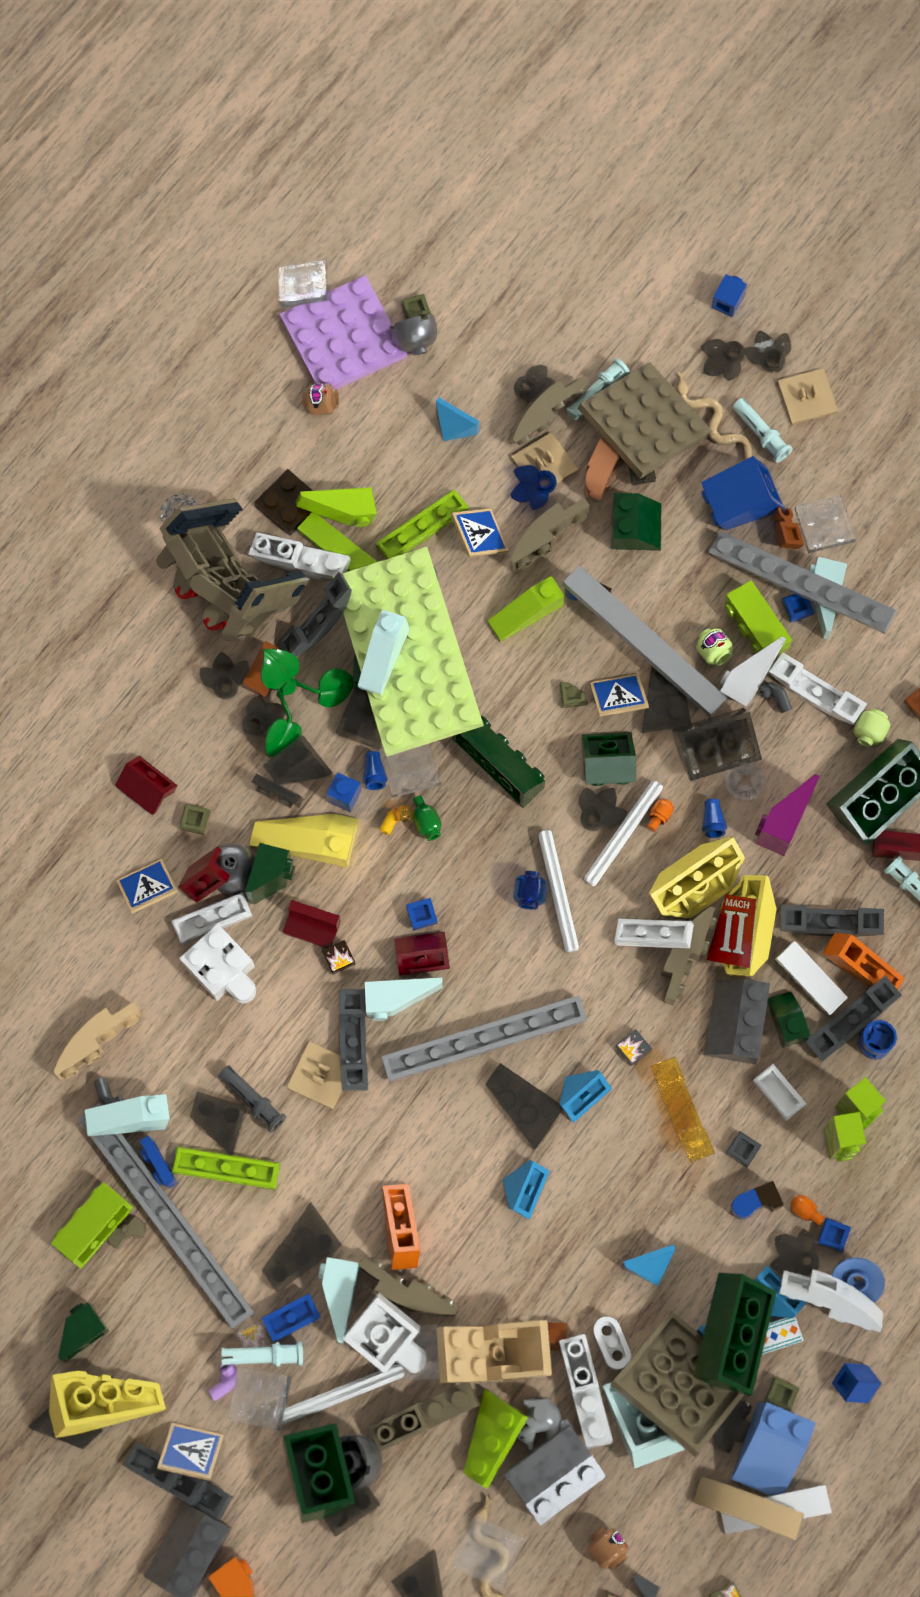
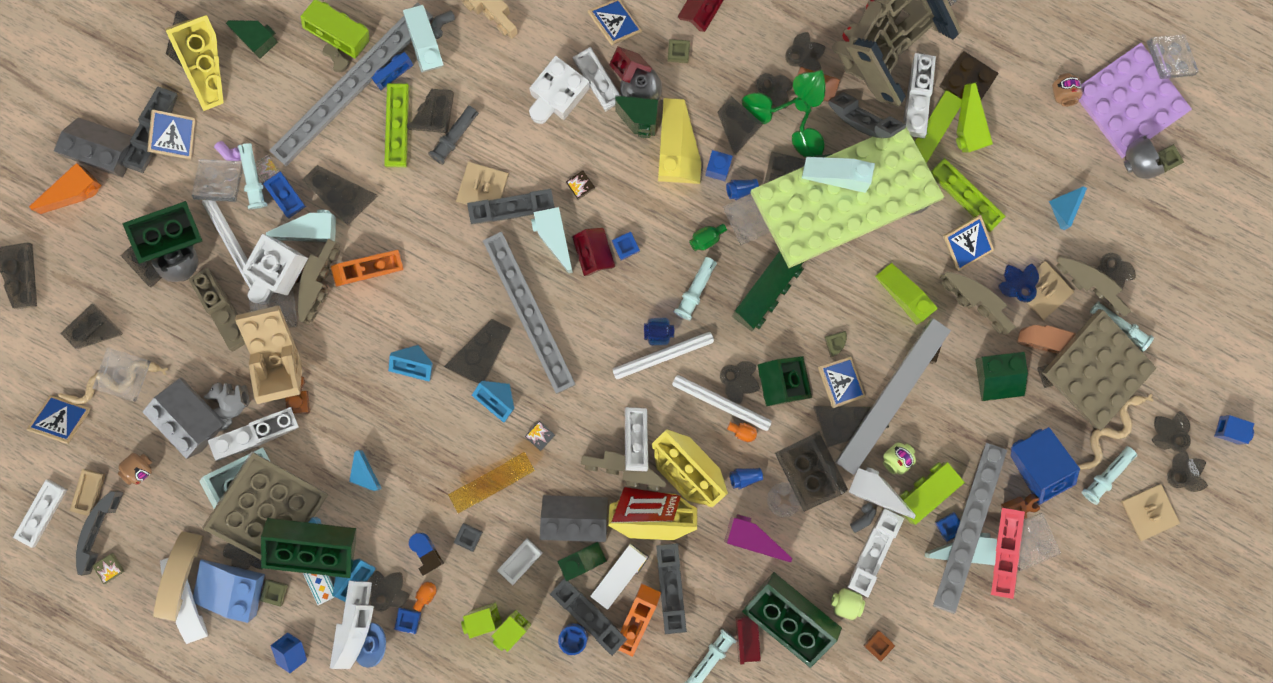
camera: 80 degrees right, 10 degrees up
clear smoke plate [252,773,304,809] -> none
dark red panel [283,900,341,948] -> none
arm [379,805,414,835] -> none
lime wing [463,1389,528,1488] -> none
white plate [593,1317,631,1370] -> none
none -> light aqua pin [674,257,717,321]
none -> coral slope [991,508,1025,599]

